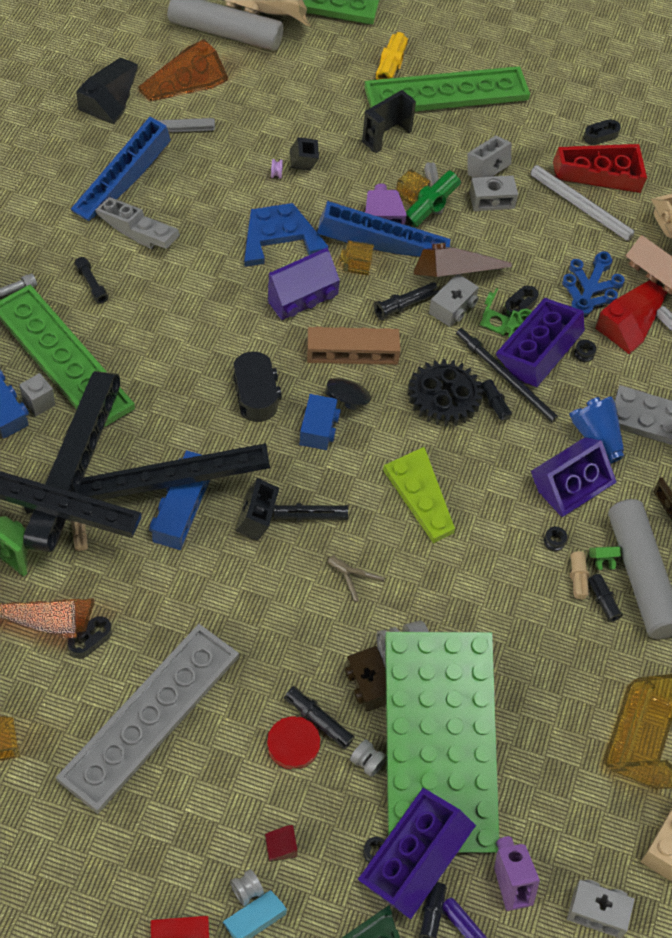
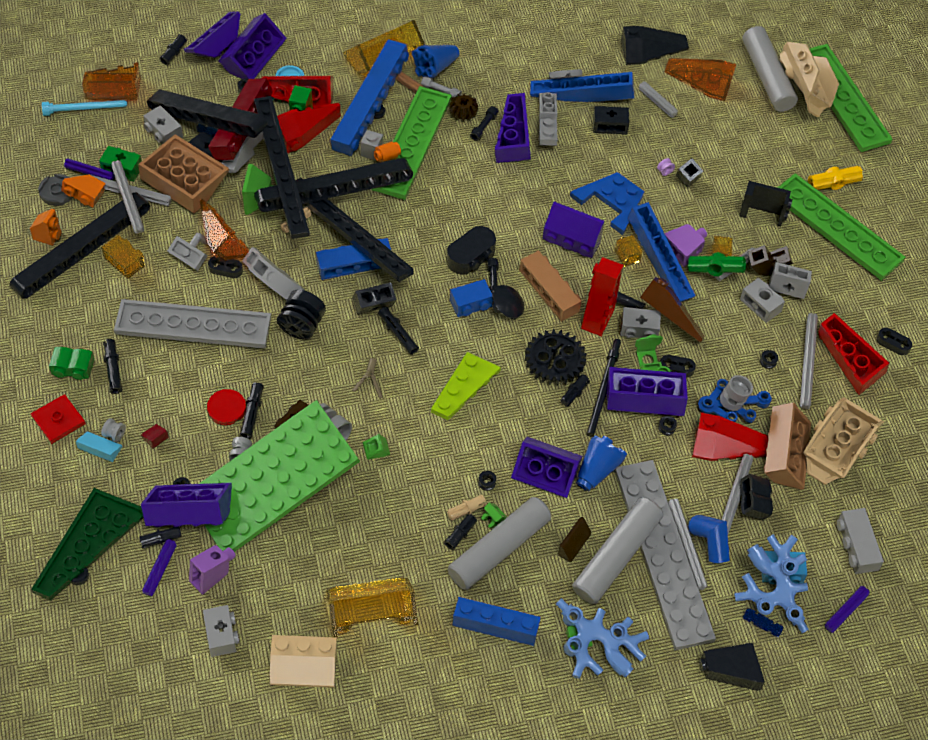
camera: 60 degrees right, 0 degrees up
none -> green brick [49,347,95,380]
none -> black pin [103,339,122,394]
none -> light grey plate [167,233,209,271]
none -> light grey slope [242,247,305,300]
none -> black wheel [277,290,326,340]
none -> bright green slope [363,434,390,460]
none -> orange brick [374,141,401,162]
none -> dark brown gear [449,93,478,122]
none -> black bar [487,258,499,295]
none -> dark purple wedge [495,93,531,163]
none -> light grey tile [549,69,583,79]
none -> red wedge [581,257,624,337]
none -> black brick [593,106,629,135]
none -> light grey wheel [720,375,753,411]
none -> dark brown brick [748,245,793,276]
none -> black bush [760,350,778,369]

